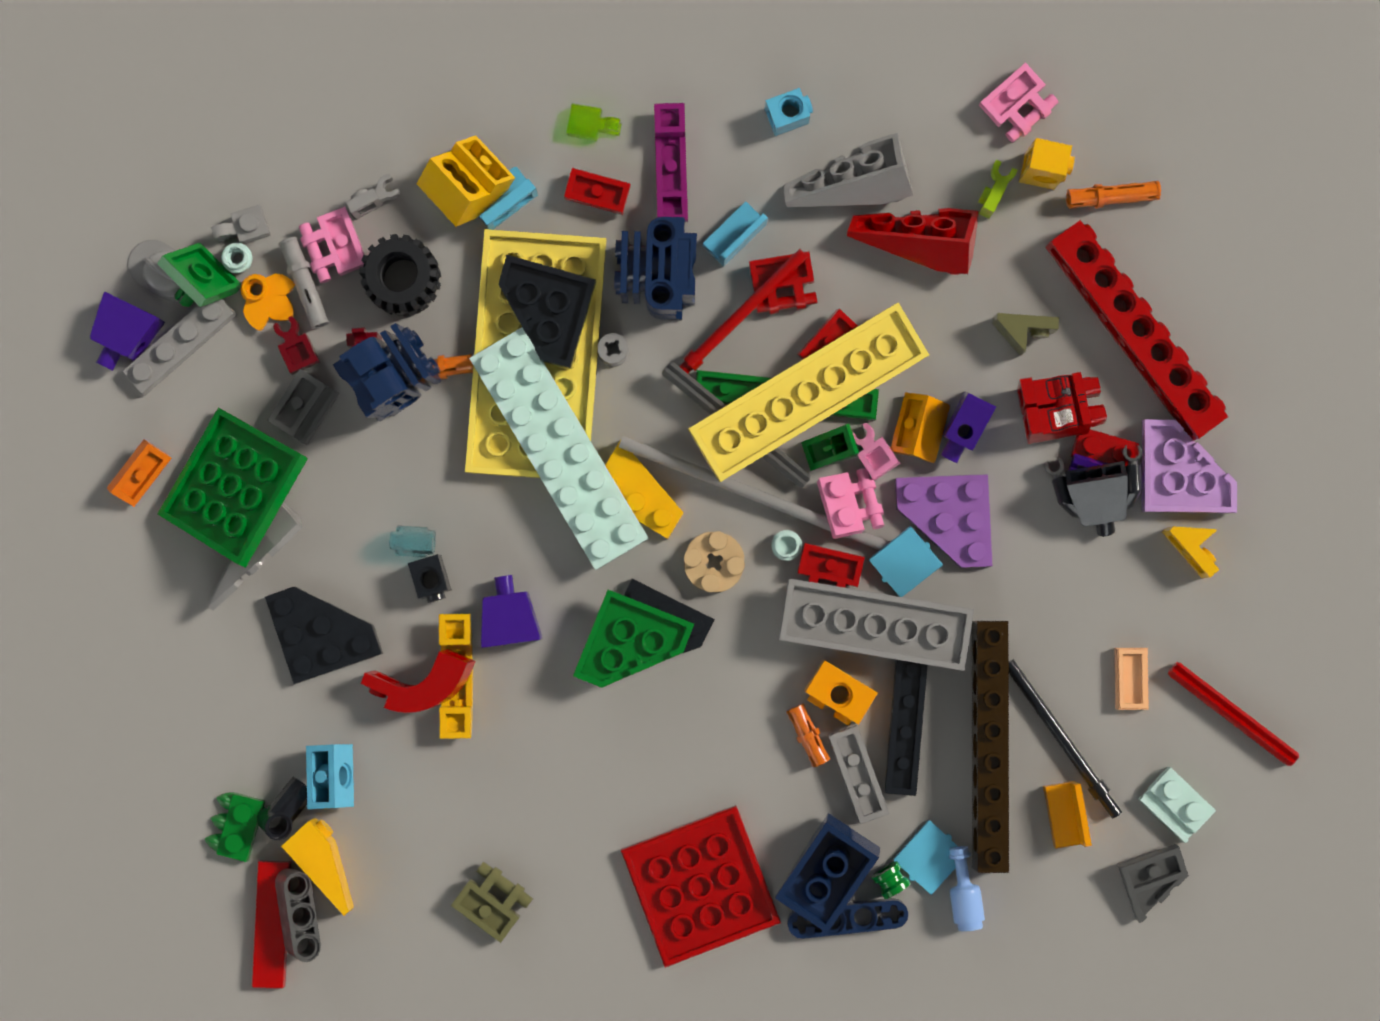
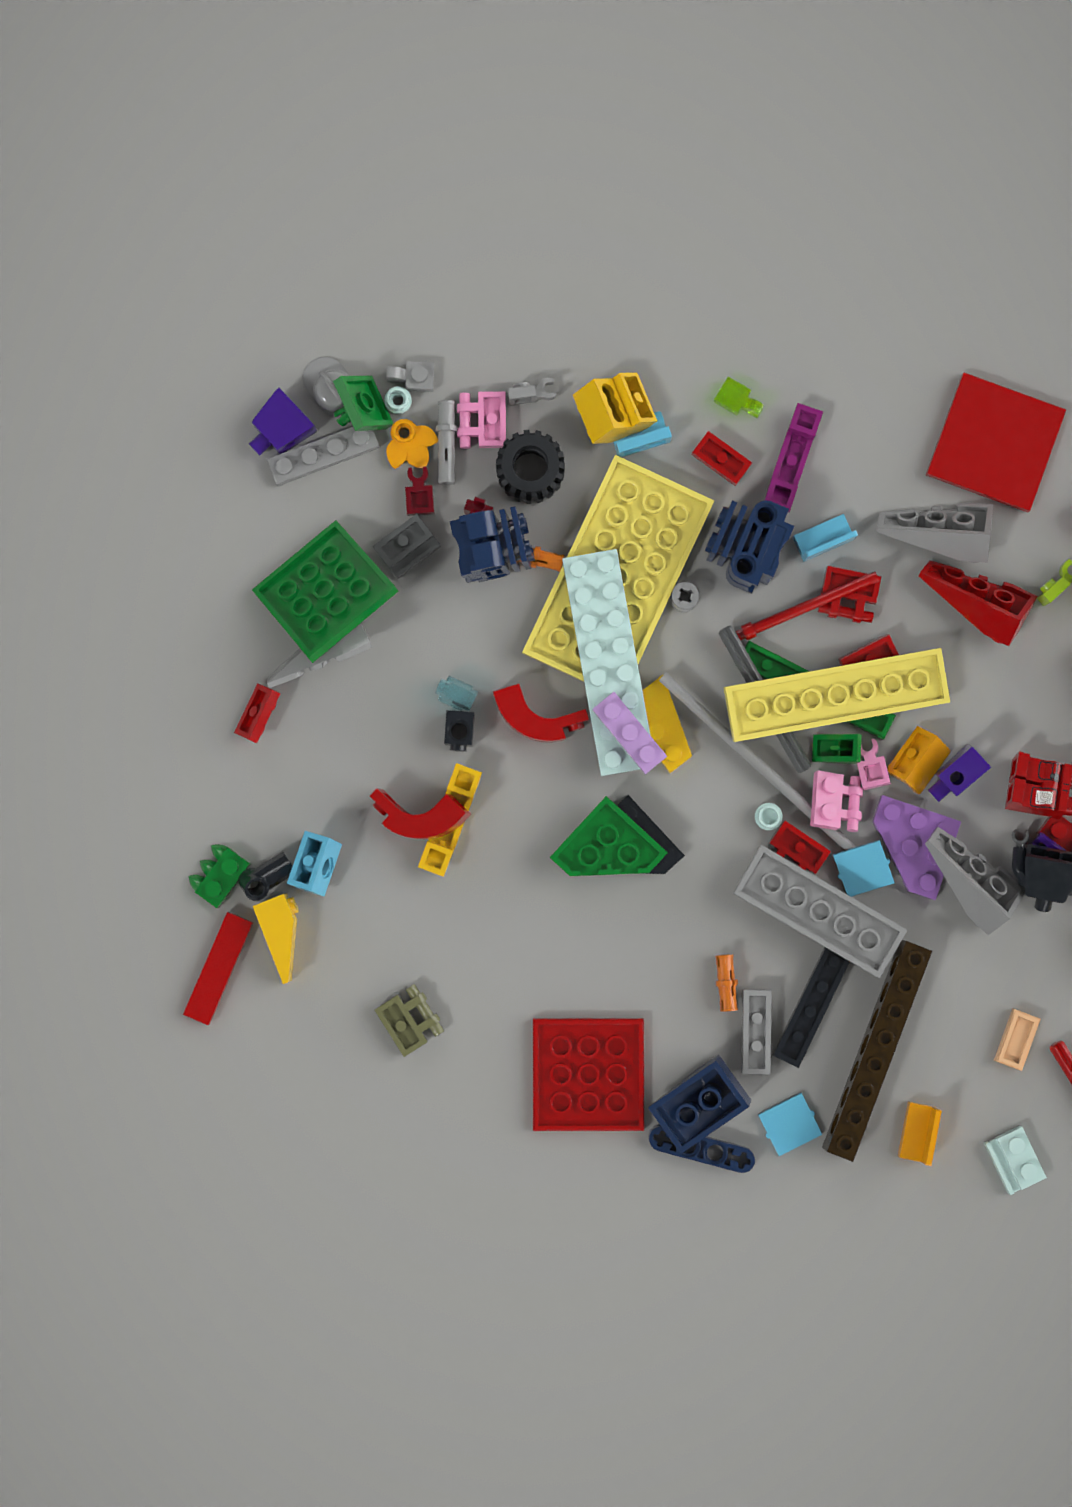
camera: 20 degrees right, 0 degrees up
orange plate [107,439,172,507] -> none
black plate [265,587,383,684] -> none
dark grey beam [275,868,321,962] -> none
dark purple torso [481,575,543,648] -> none
black plate [498,255,596,370] -> none
tan plate [684,531,745,592] -> none
medium azure brick [764,88,813,136] -> none
light orange brick [804,660,878,726] -> none
green wheel [871,861,911,899] -> none
light blue piece [949,846,985,931] -> none
olive slope [992,313,1059,356] -> none
black bar [1009,659,1122,819] -> none
dark grey wing [1118,844,1189,923] -> none
none -> red plate [234,683,281,743]
none -> red arch [493,684,589,743]
none -> lavender plate [592,692,667,774]
none -> light grey wedge [925,827,1025,935]
none -> red tile [926,372,1066,513]

